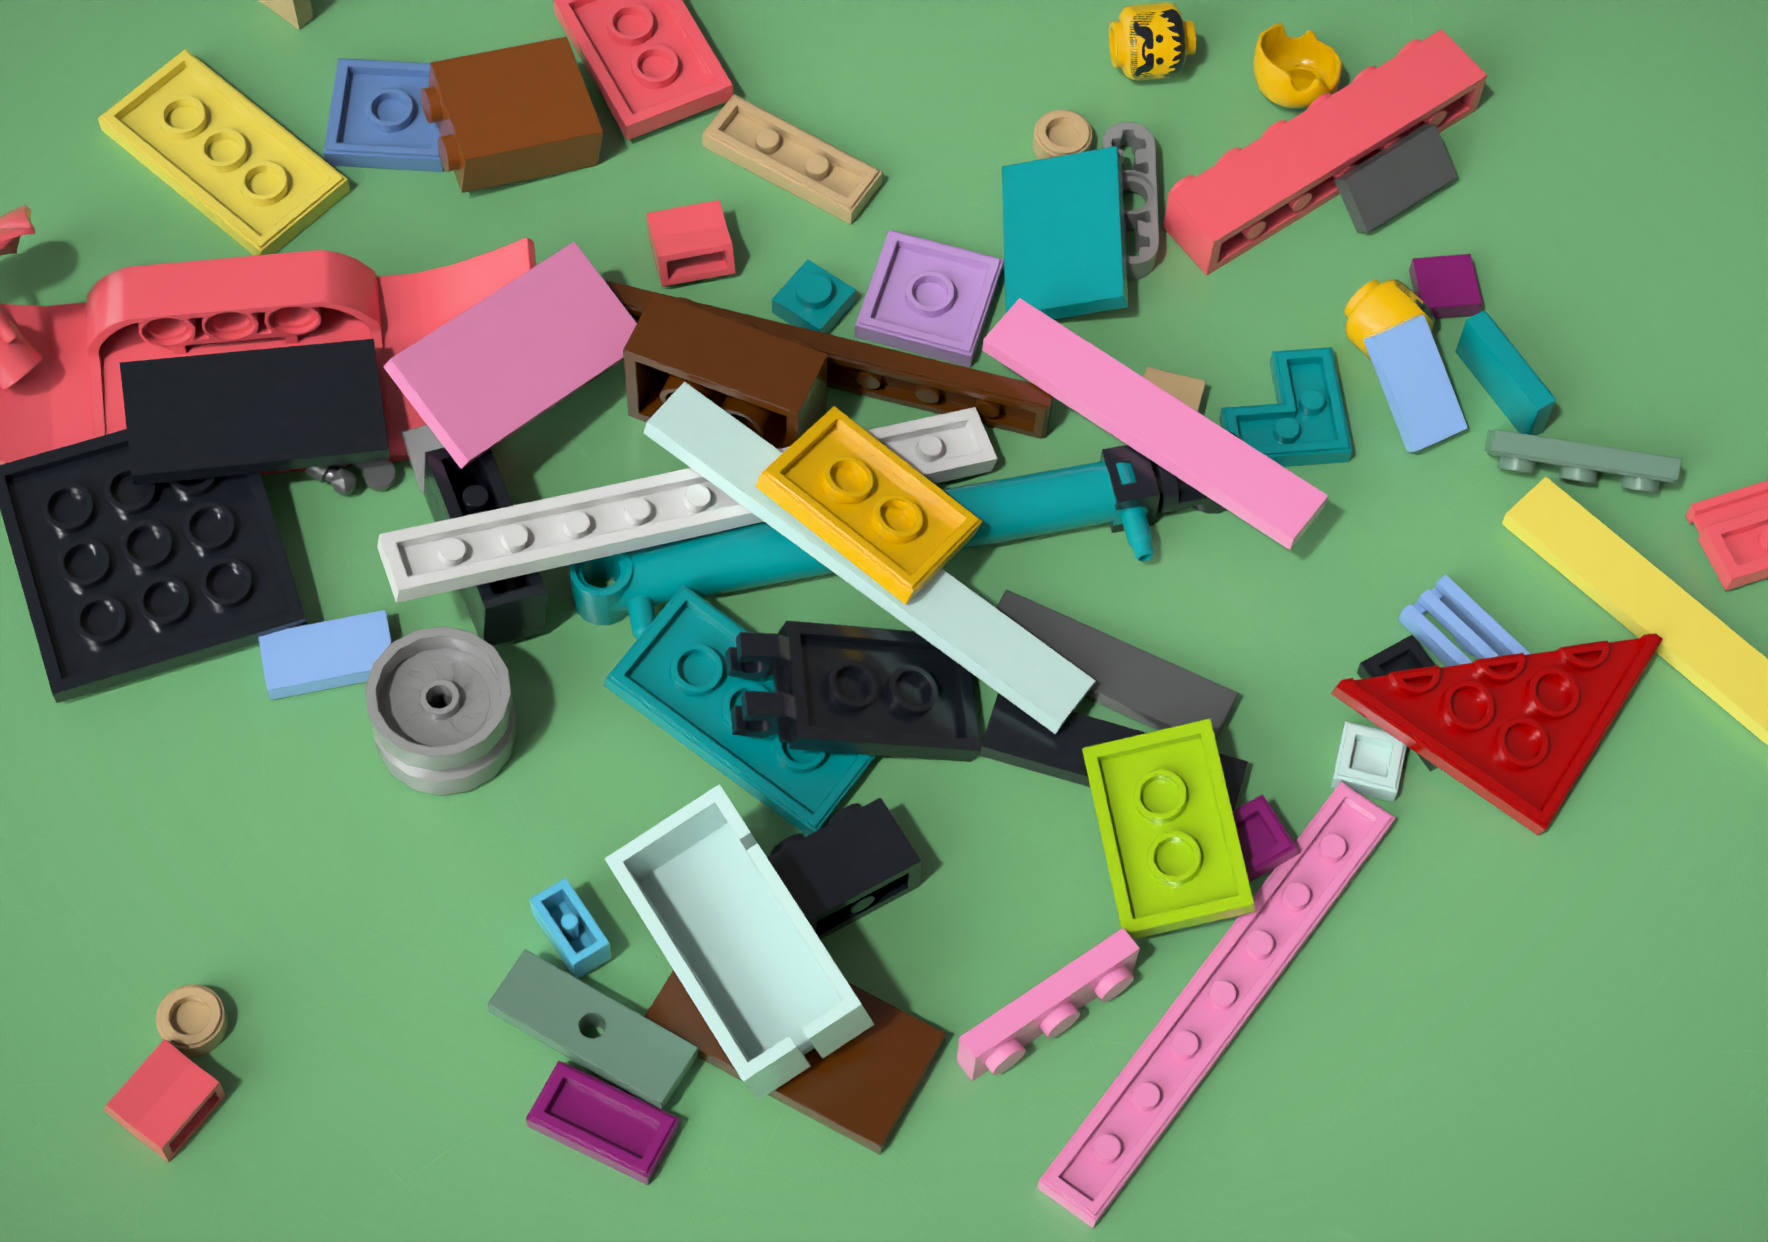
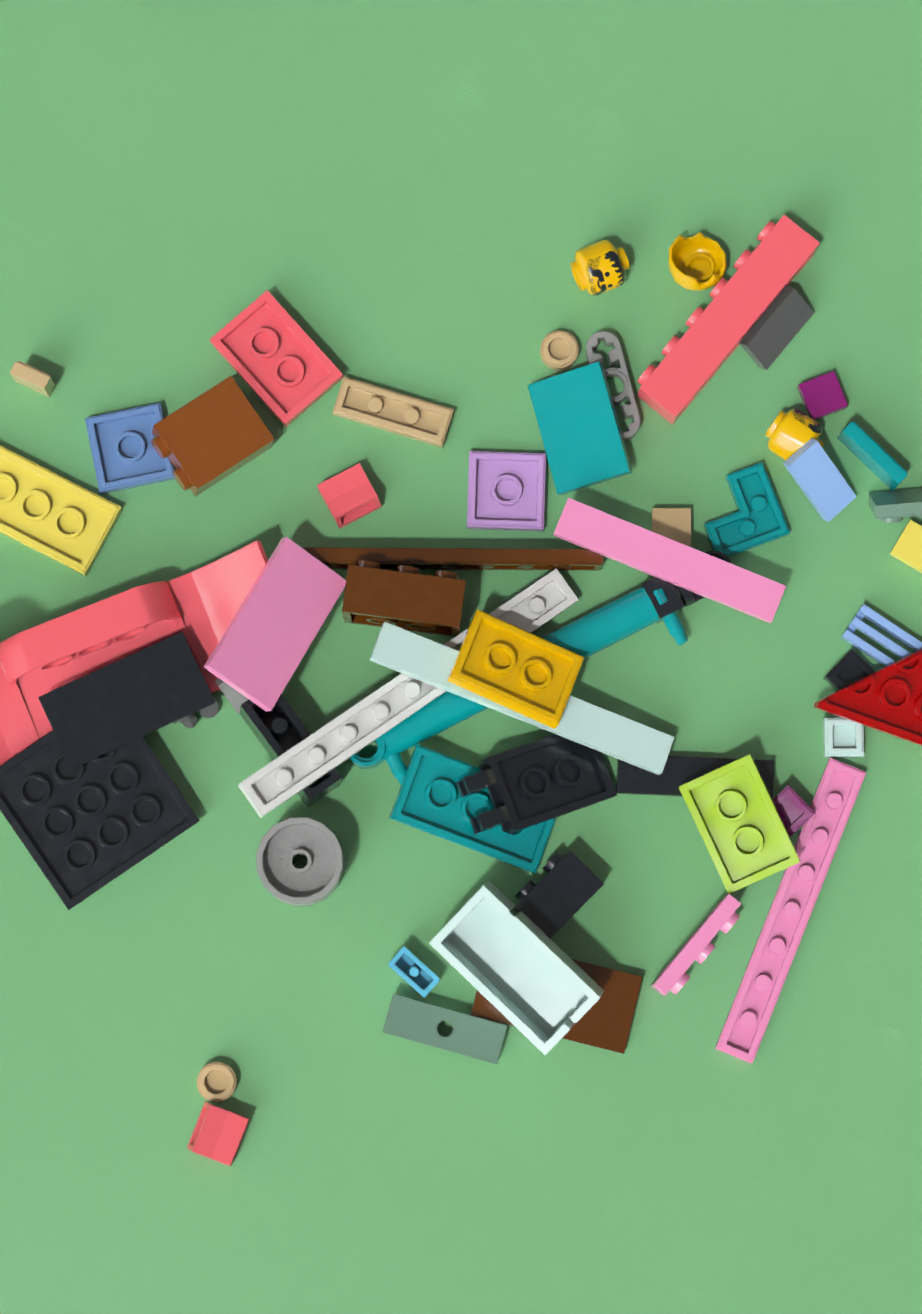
camera: 15 degrees left, 20 degrees up
light blue tile [258,610,392,700] -> none
magenta tile [526,1060,680,1185] -> none
teal plate [772,259,856,334] -> none
dark grey tile [996,589,1238,740] -> none

